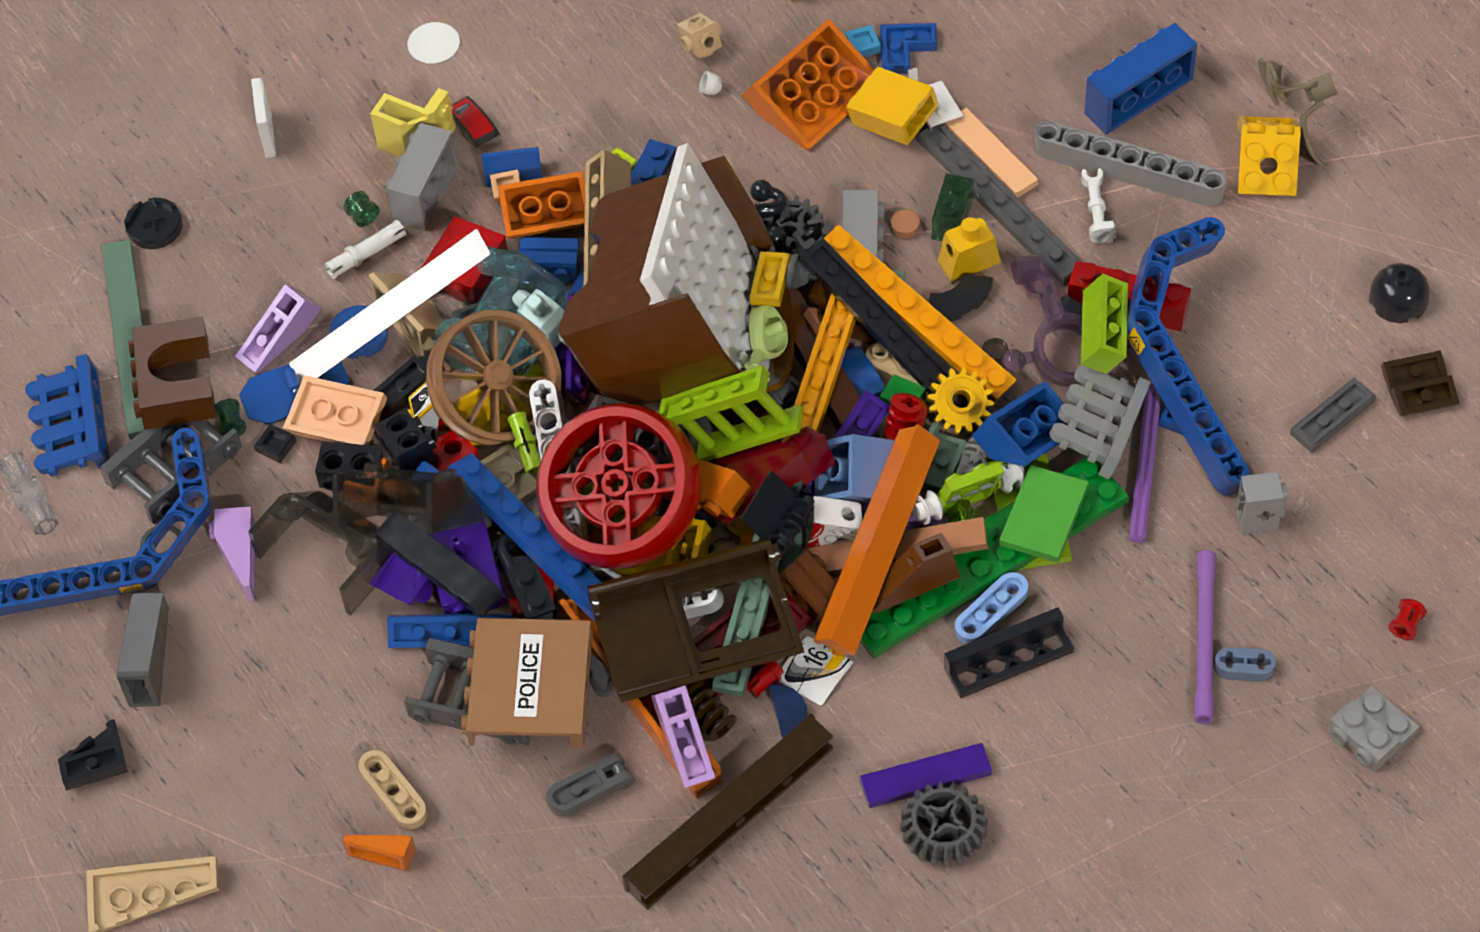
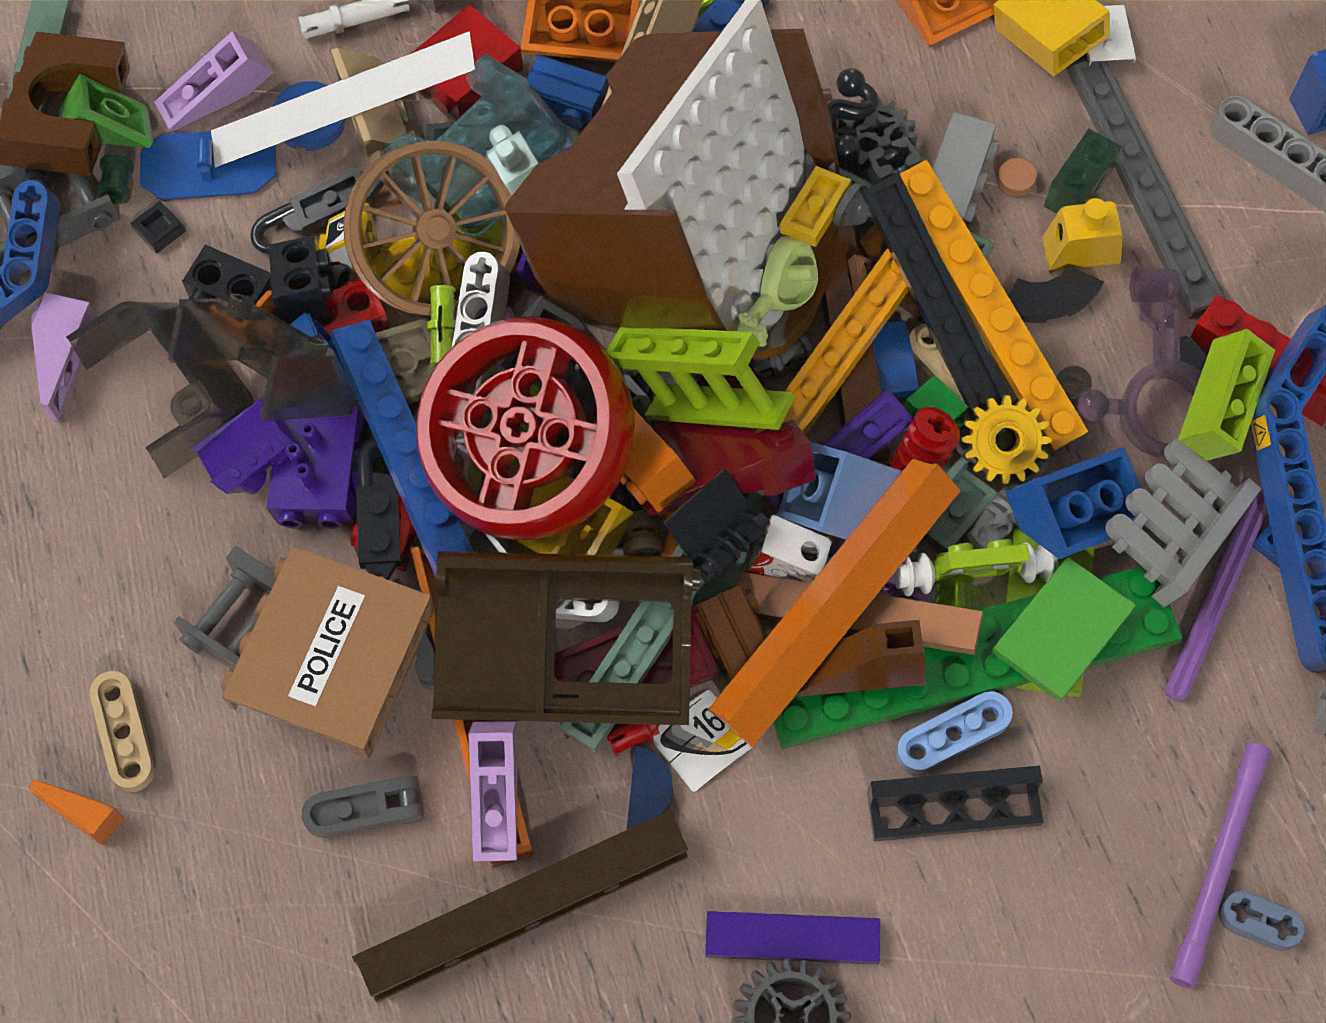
camera: 15 degrees right, 10 degrees up
light nougat plate [283,375,387,445] -> none
black beam [373,511,503,618] -> none
blue plate [387,613,513,648] -> none
dark brown piece [685,680,737,742] -> none
light nougat tile [944,108,1038,198] -> none
white piece [1081,168,1117,244] -> none
none -> bright green slope [59,74,153,148]

